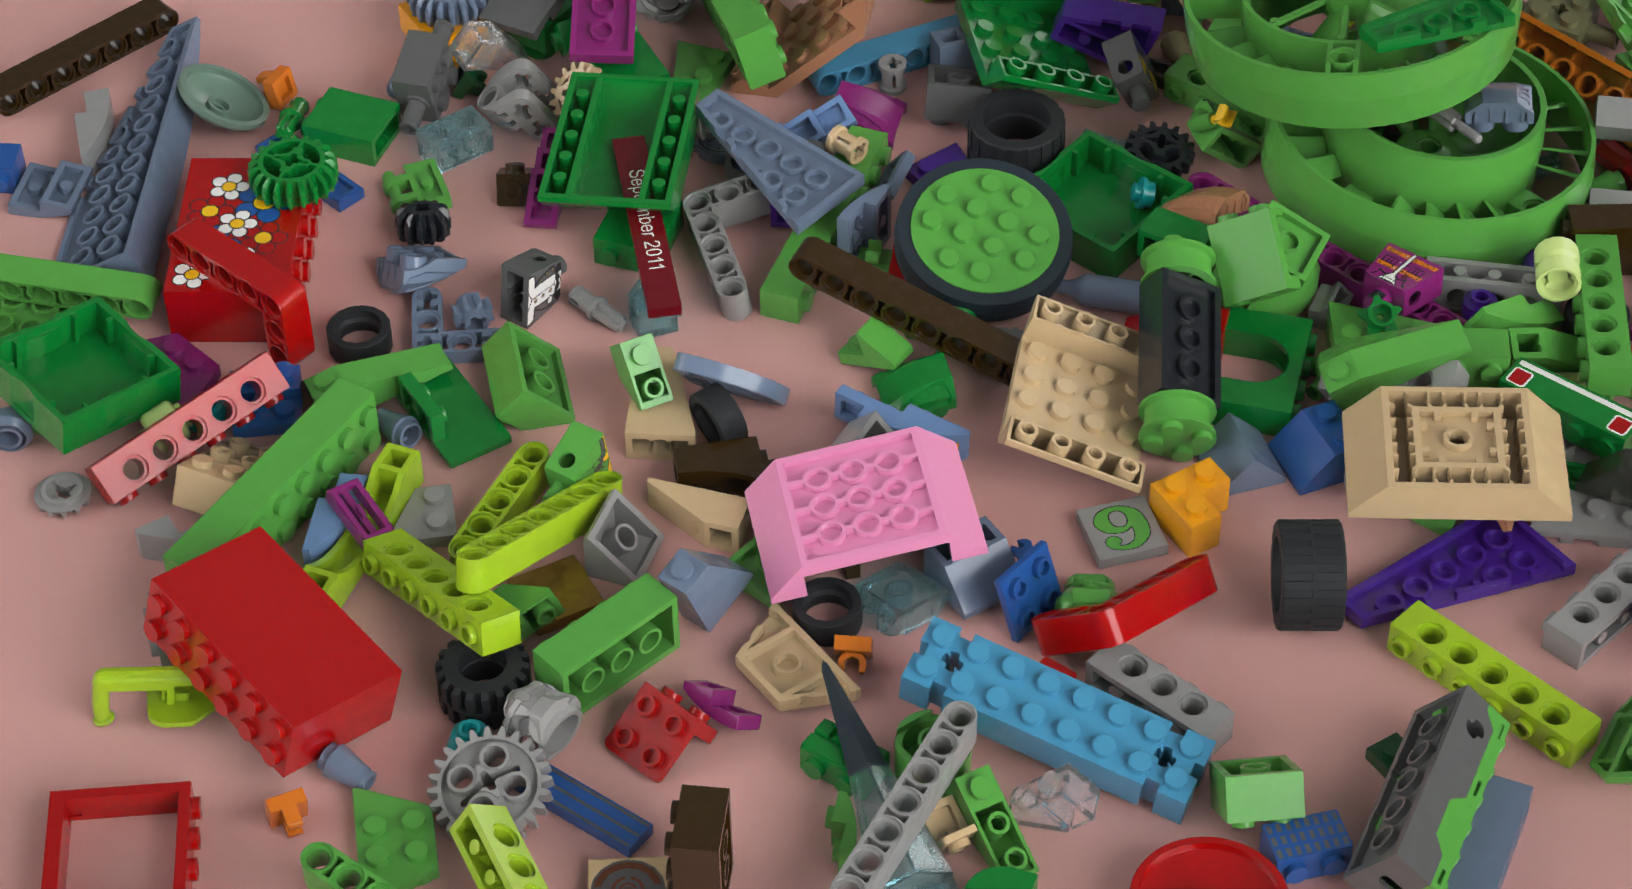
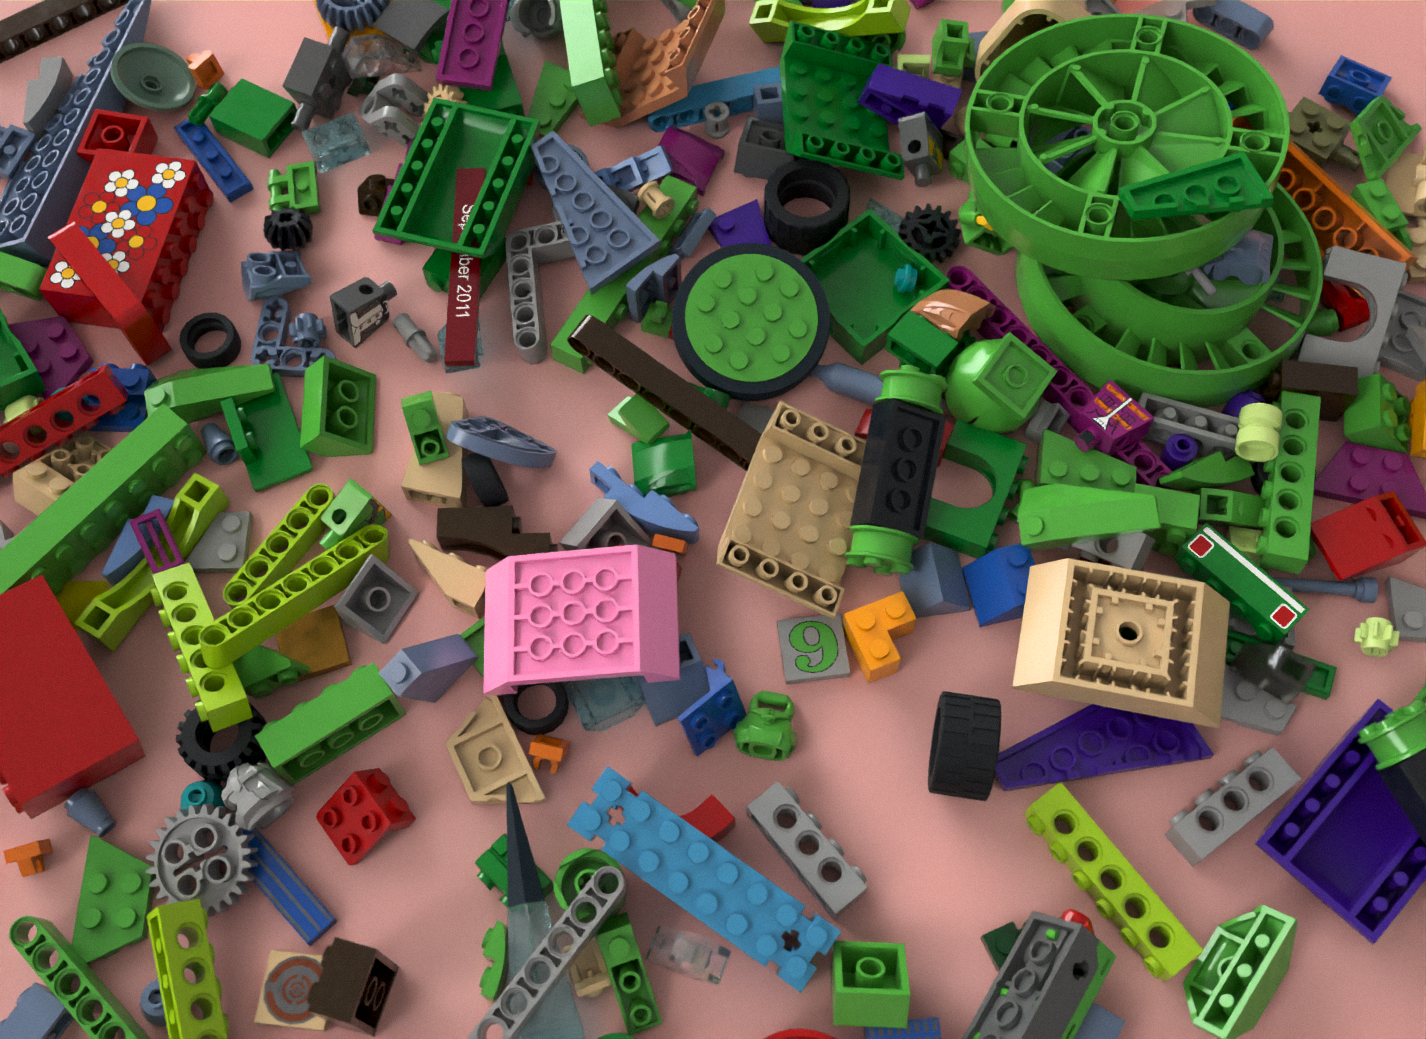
camera: 10 degrees right, 20 degrees up
green gear [247,134,339,211] -> none
magenta slope [683,680,762,730] -> none
red beam [1031,554,1218,656] -> none
bright green panel [1207,203,1302,307] -> none
green plate [1357,295,1402,335] -> none
none -> red slope [76,109,158,164]

